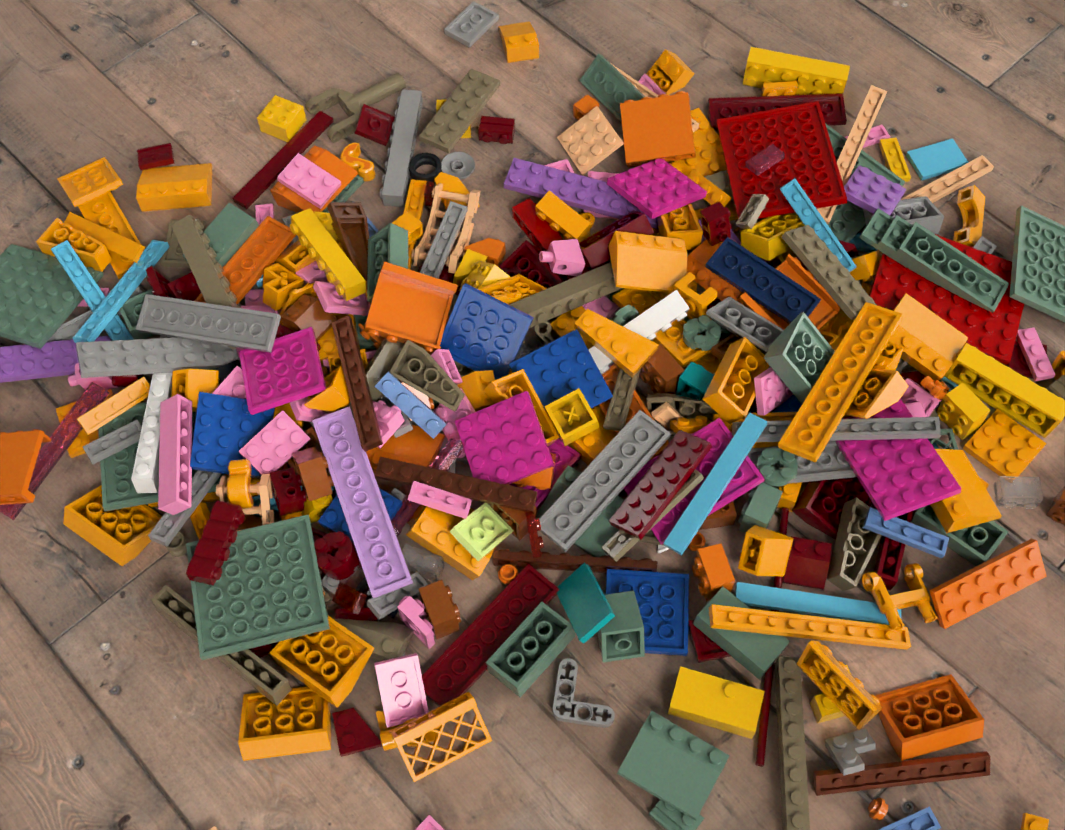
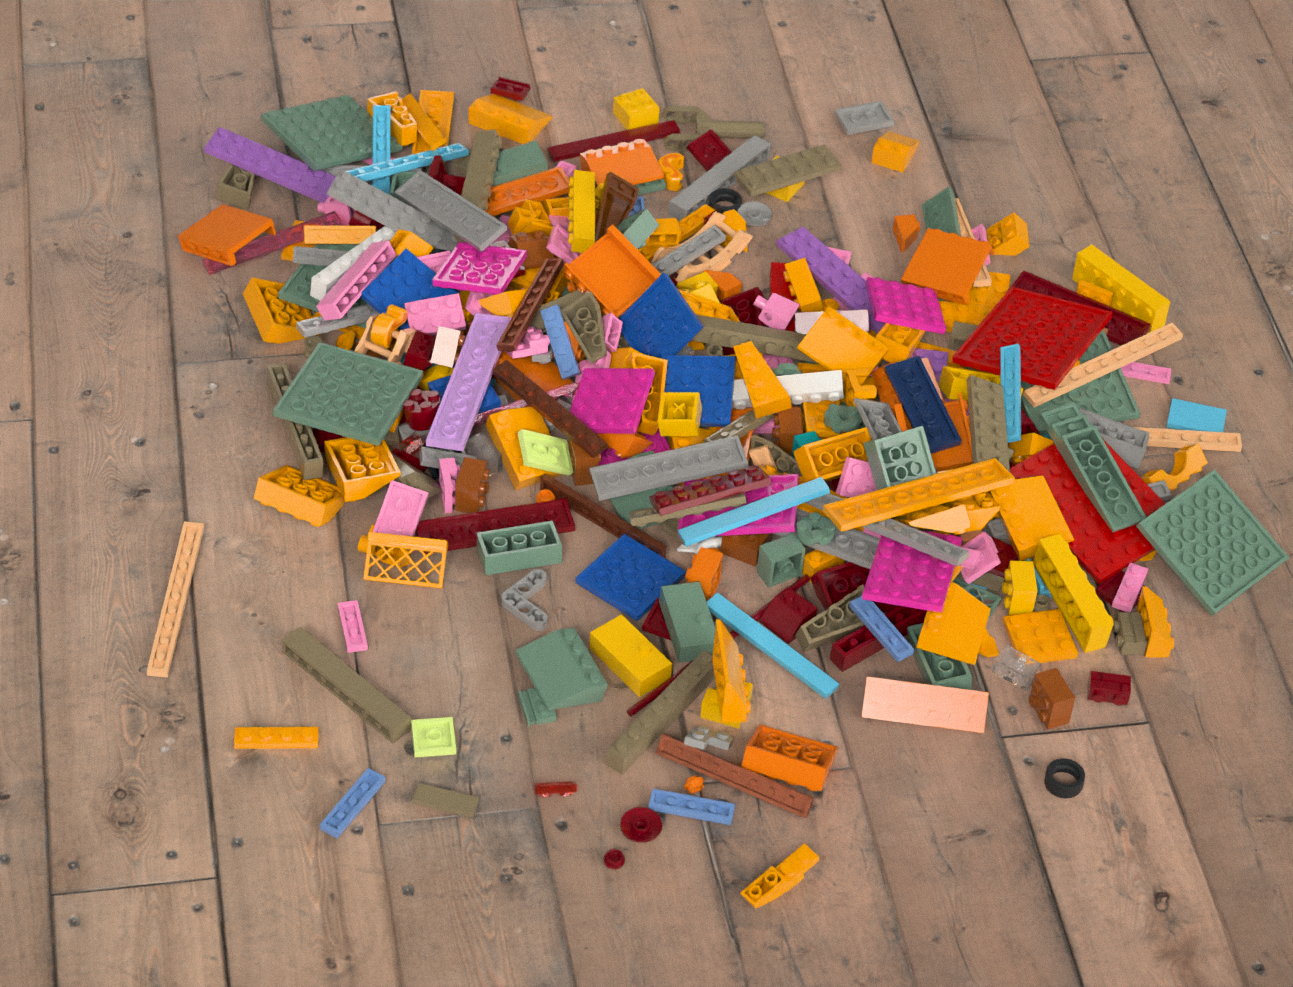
camera: 30 degrees right, 15 degrees down
light orange plate [57,157,123,207] -> none
dark red brick [186,501,245,585] -> none
bright pink plate [277,153,341,209] -> none
dark red wing [332,708,382,757] -> none
bright pink plate [407,481,472,519] -> none
dark red brick [479,116,515,144] -> none
clear red plate [525,511,544,558] -> none
light nougat plate [557,106,624,175] -> none
teal tile [557,562,615,644] -> none
sand green slope [597,591,645,662] -> none
light orange plate [687,169,732,207] -> none
dark red brick [700,201,732,246] -> none
light orange plate [709,604,911,650] -> none
dark tan plate [736,194,769,229] -> none
light orange slope [738,525,793,577] -> none
clear pink plate [746,144,784,176] -> none
medium lavender plate [844,165,906,215] -> none
light orange connector [862,563,938,631] -> none
yellow plate [879,138,911,182] -> none
orange plate [920,376,950,400] -> none

